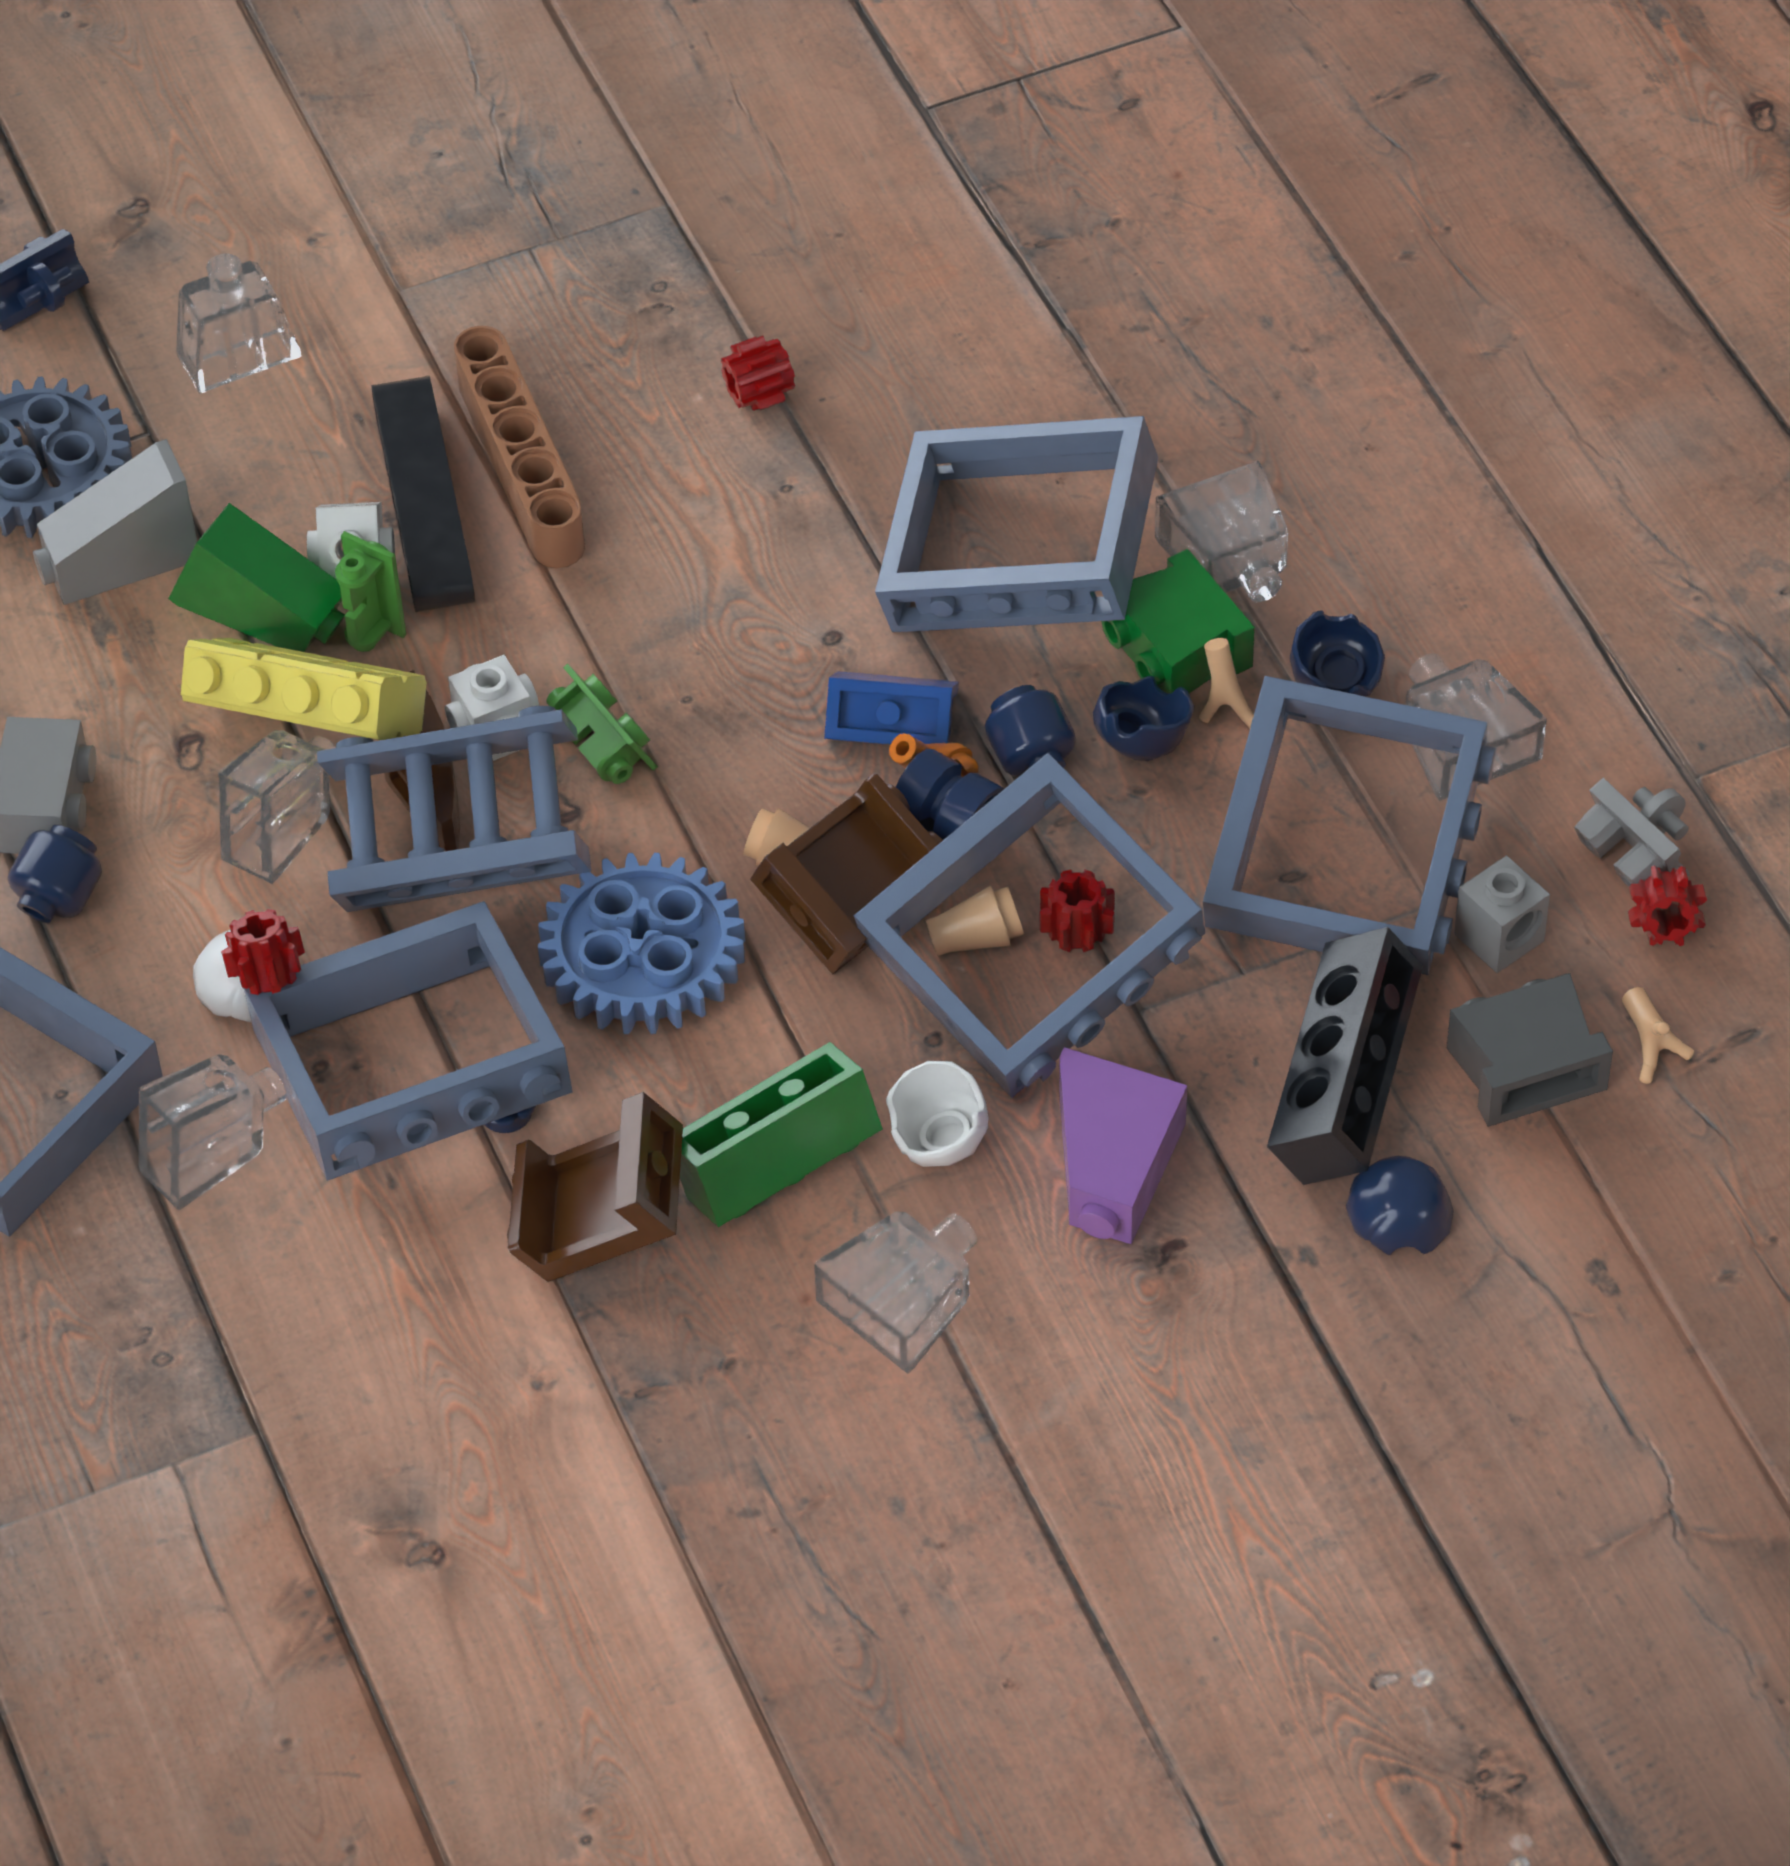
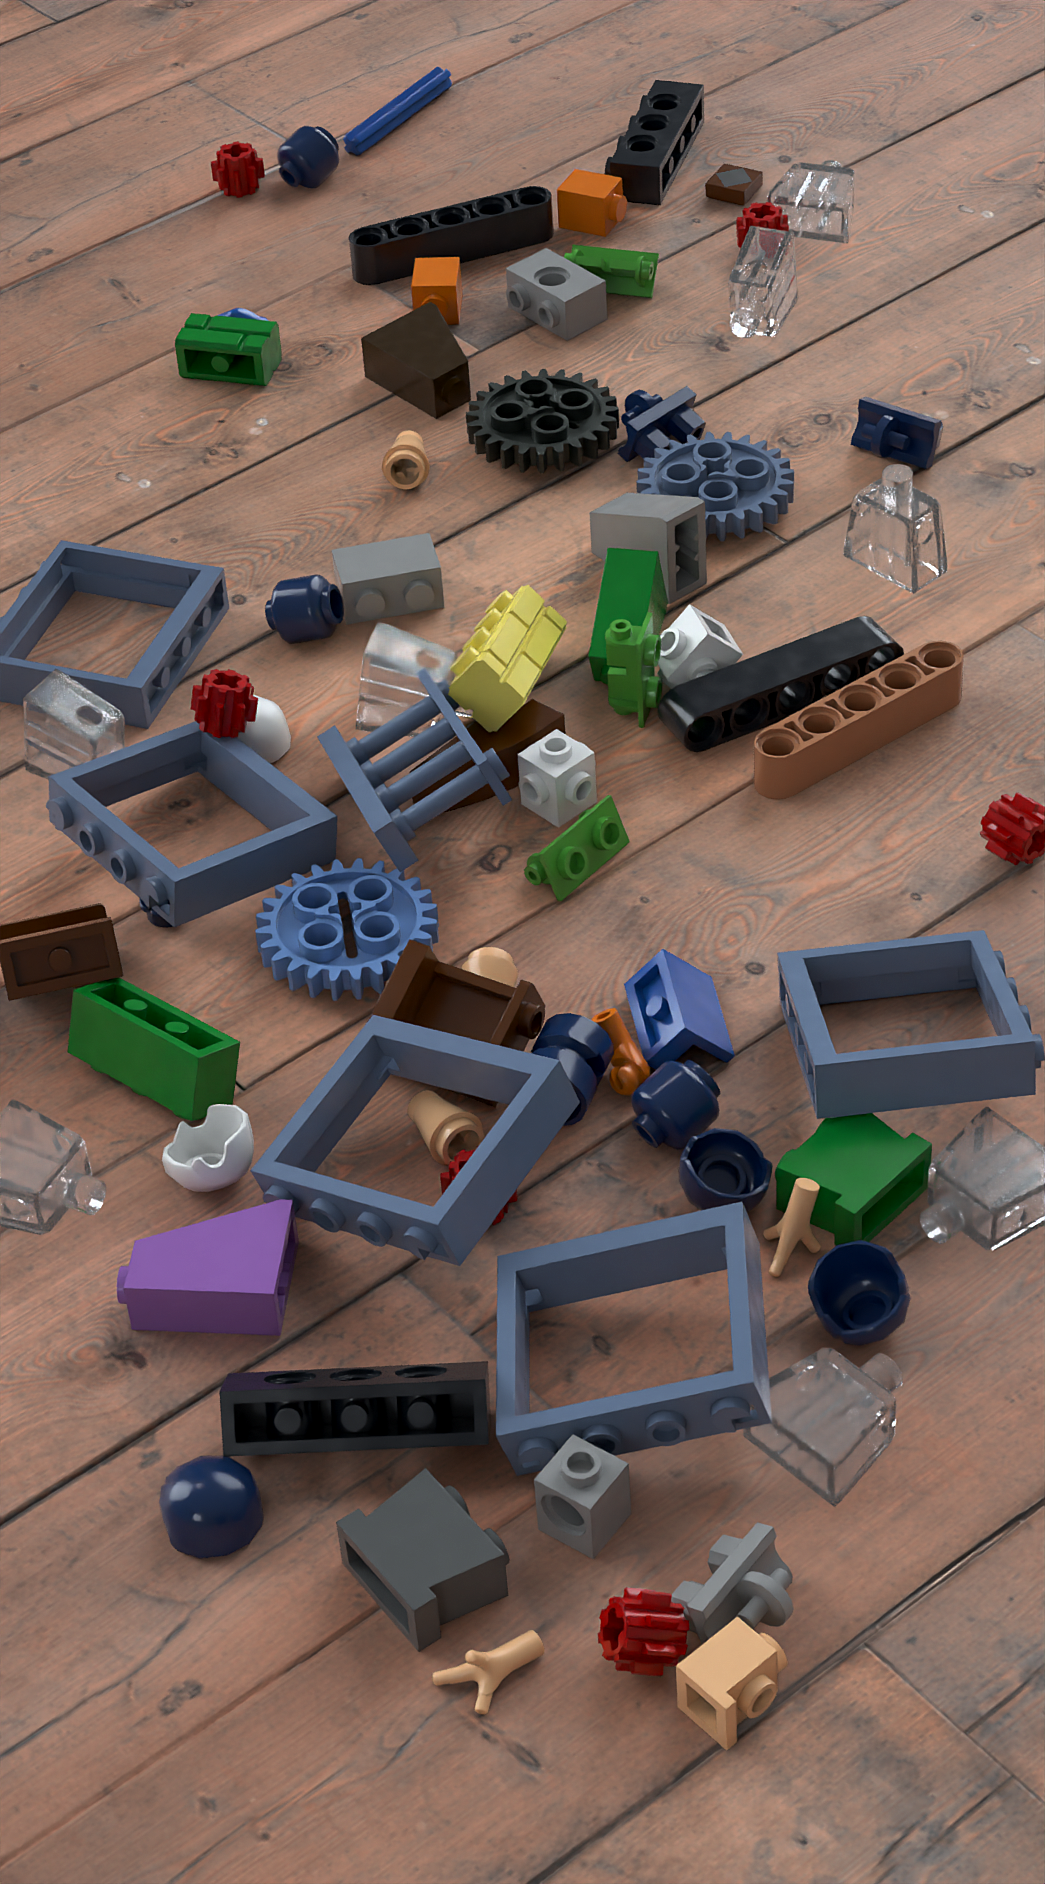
camera: 75 degrees right, 10 degrees down
none -> light nougat brick [676,1616,788,1751]

